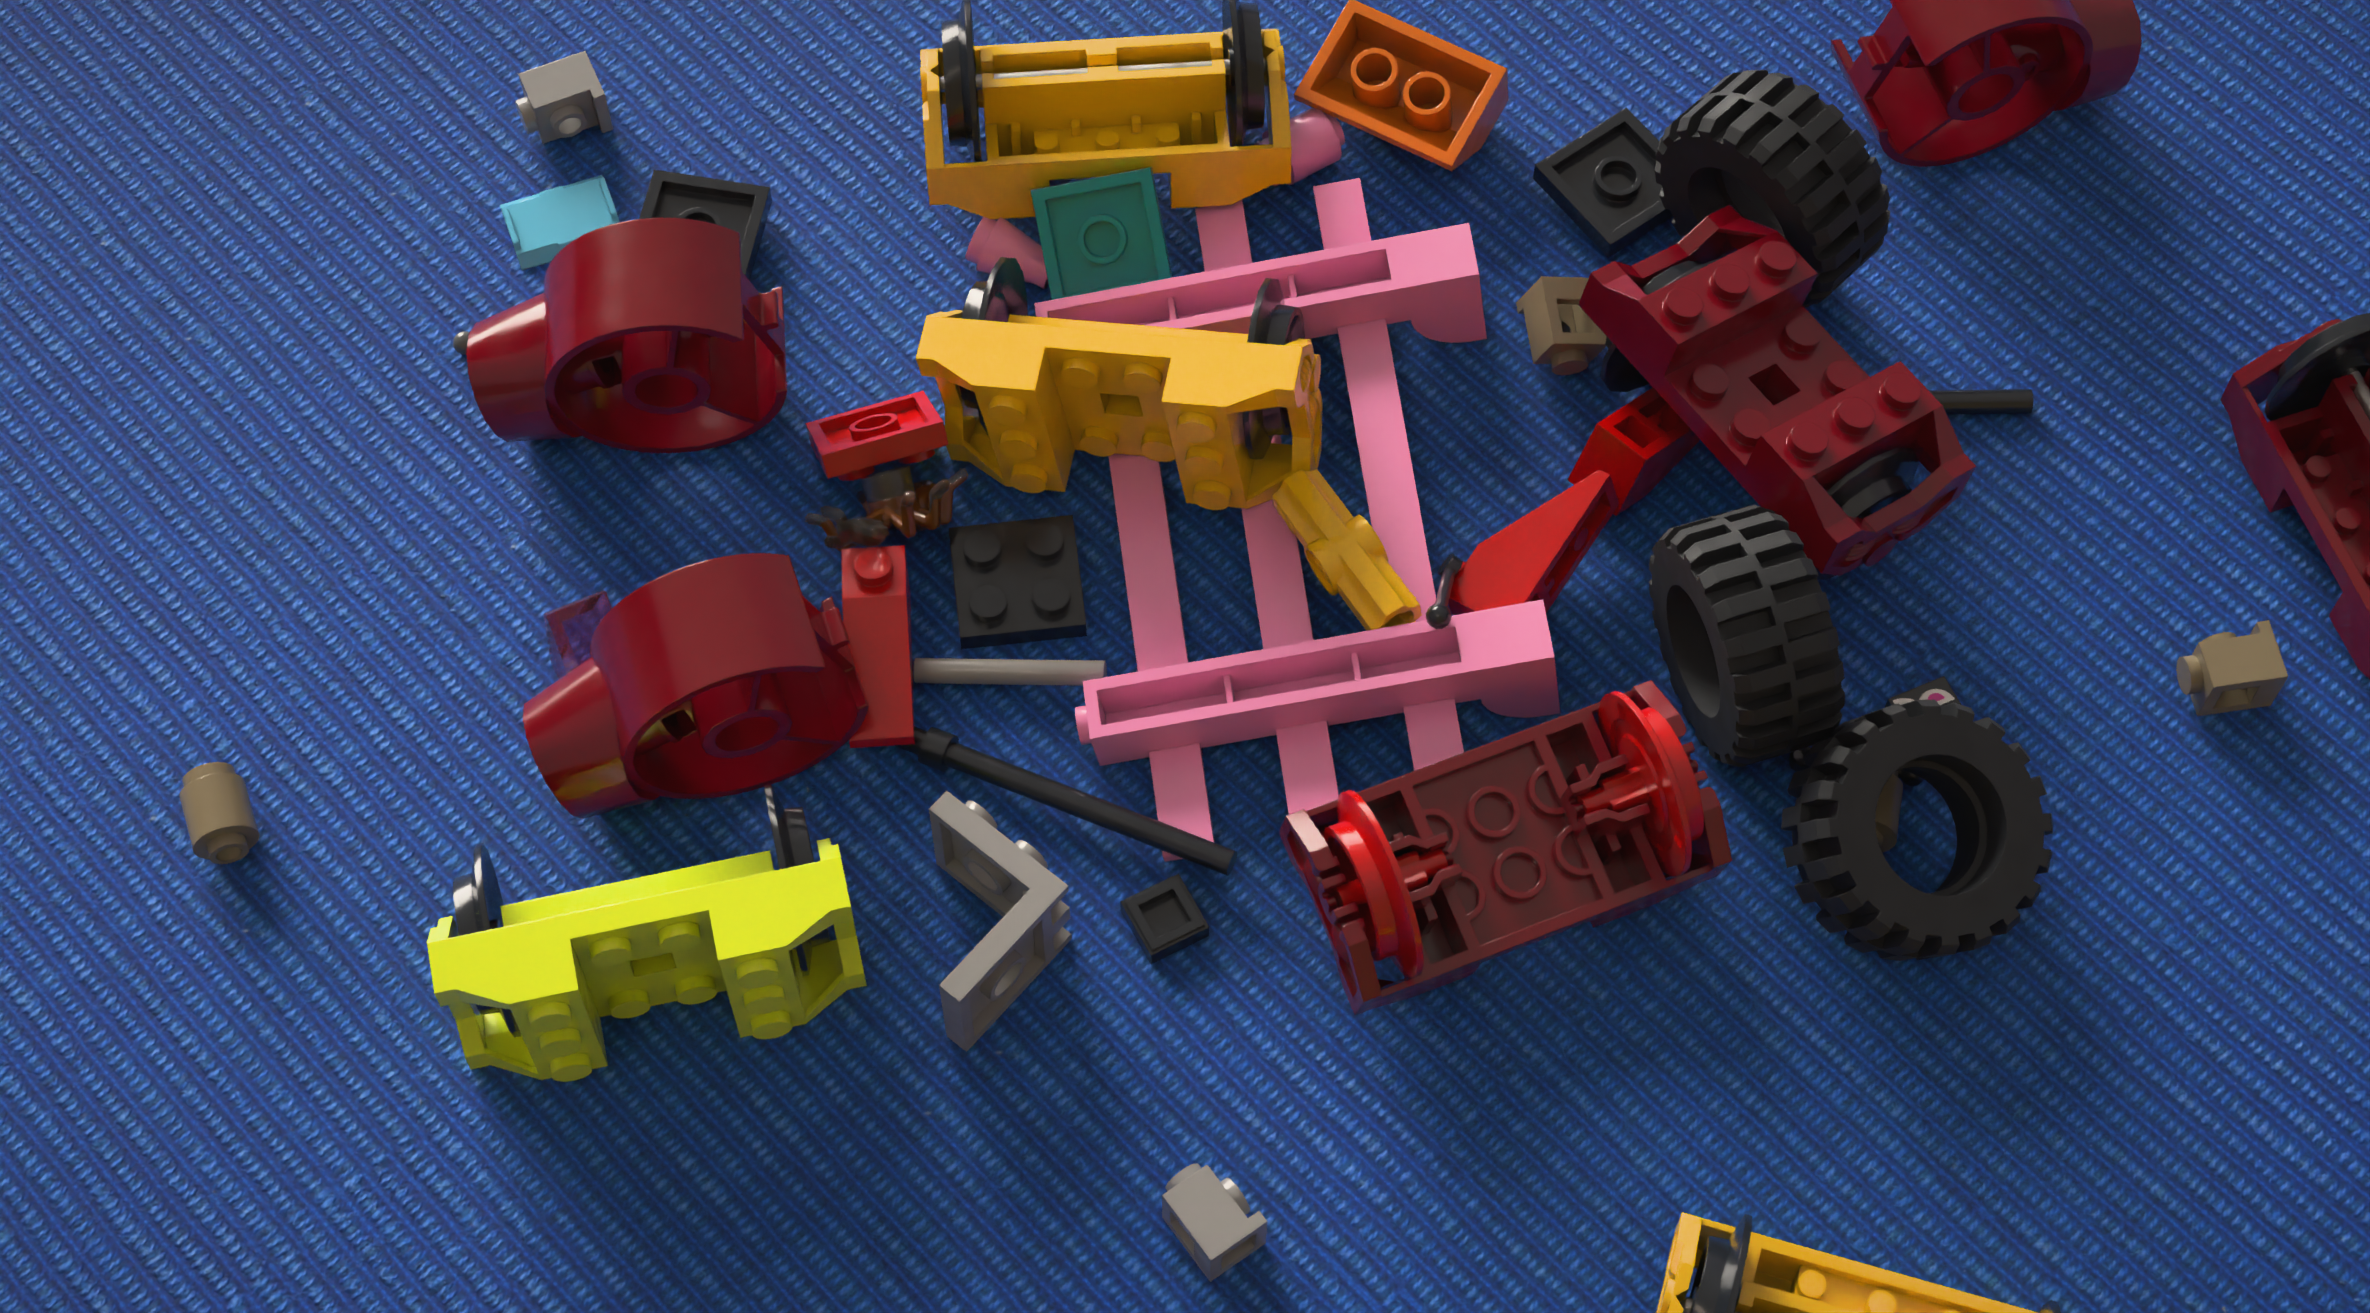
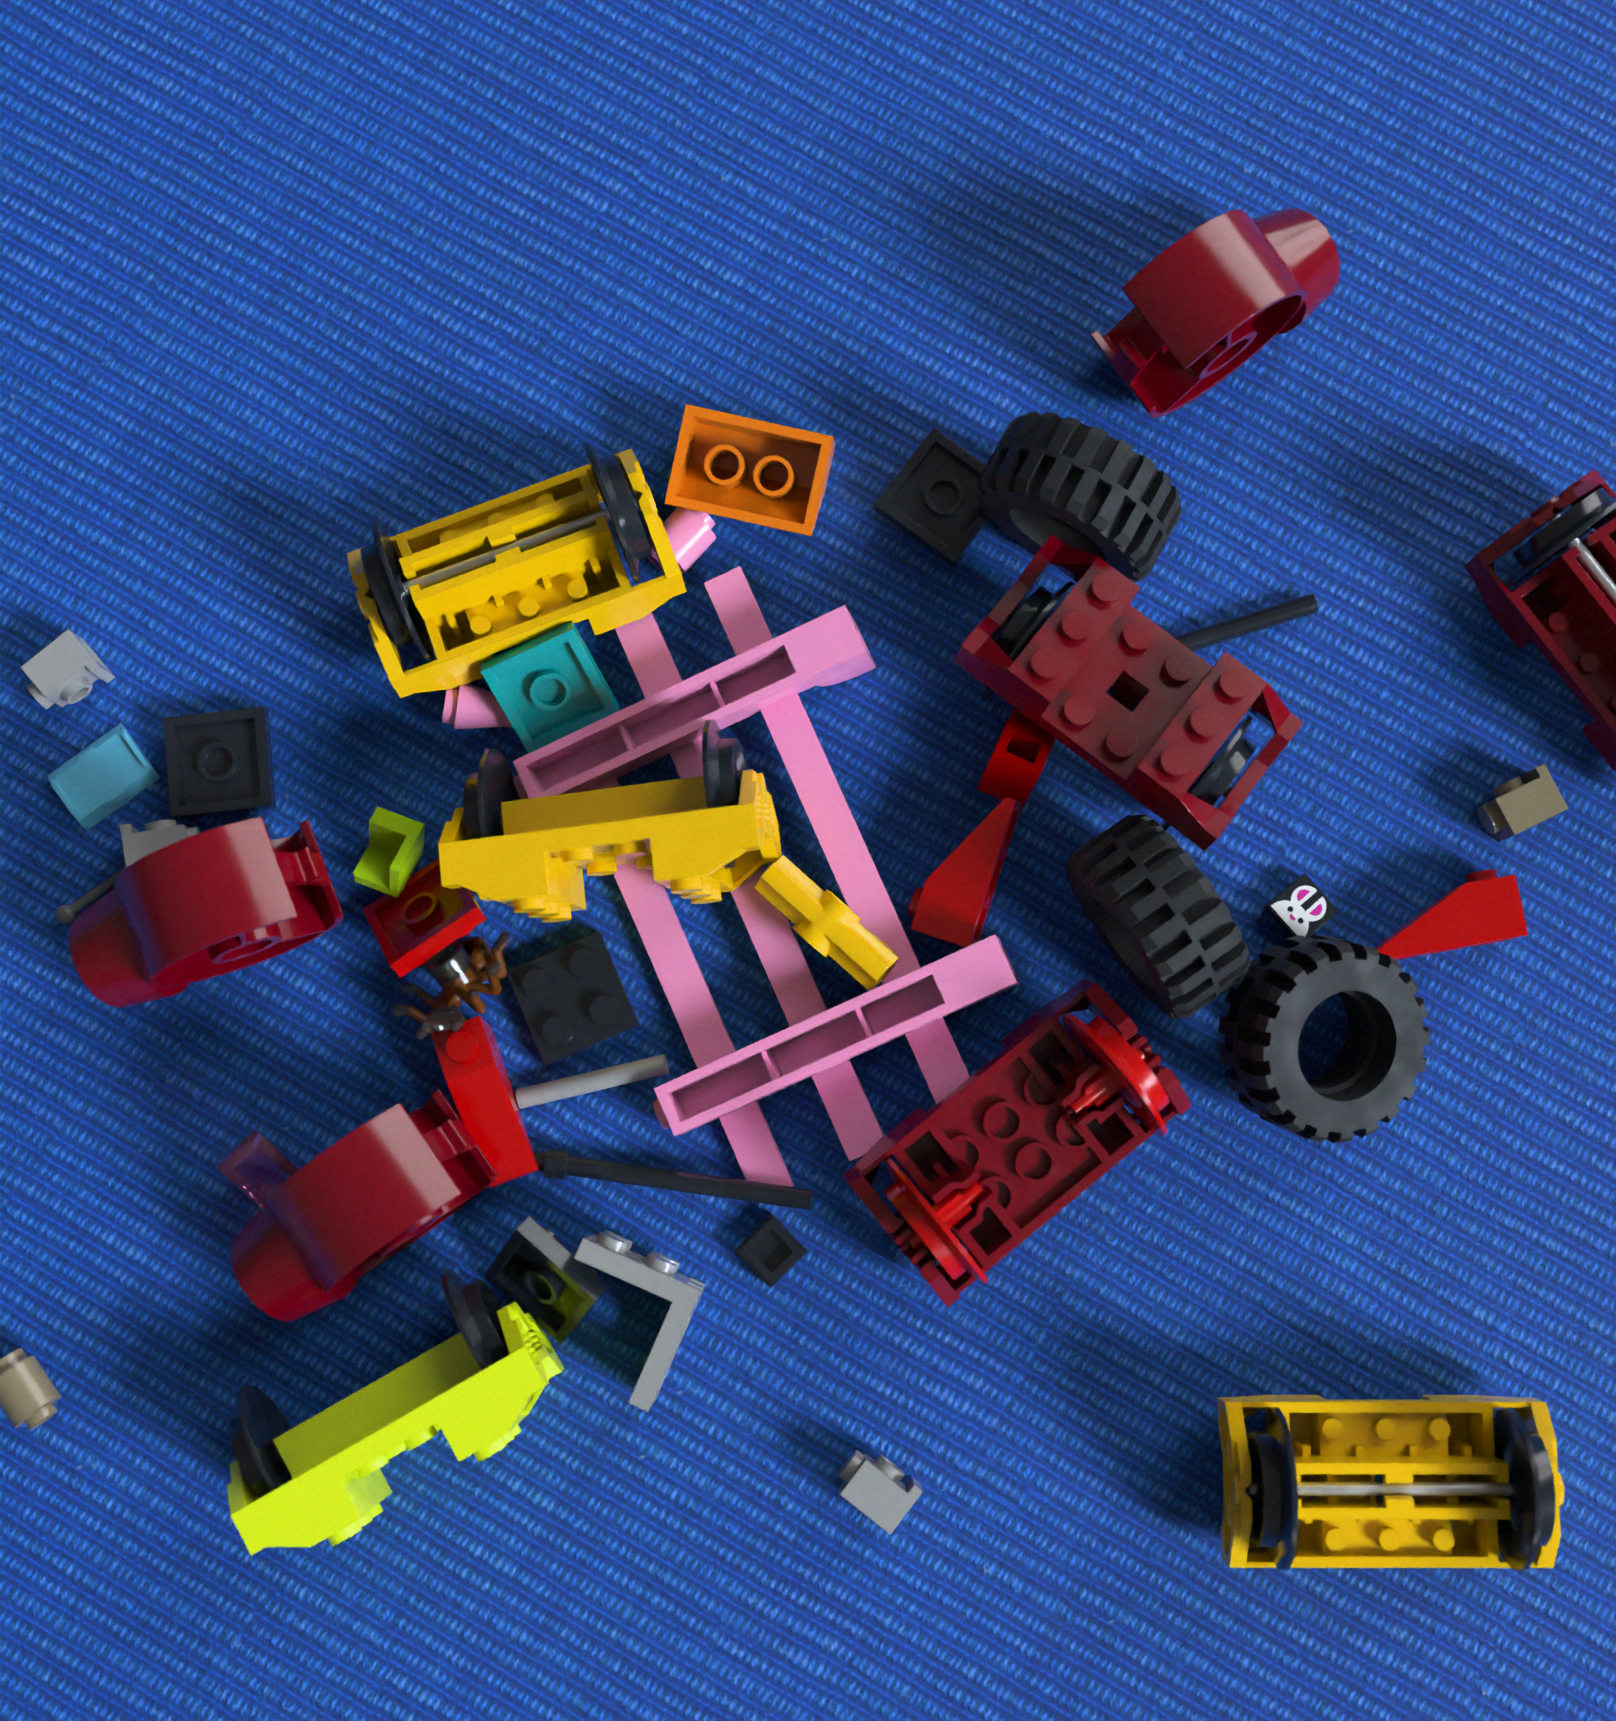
camera: 15 degrees left, 20 degrees up
black hinge [1426,553,1463,629] -> none
dark tan brick [1516,276,1607,375] -> none
none -> lime panel [353,806,425,898]
none -> black plate [485,1216,608,1344]
none -> red slope [1373,869,1528,960]

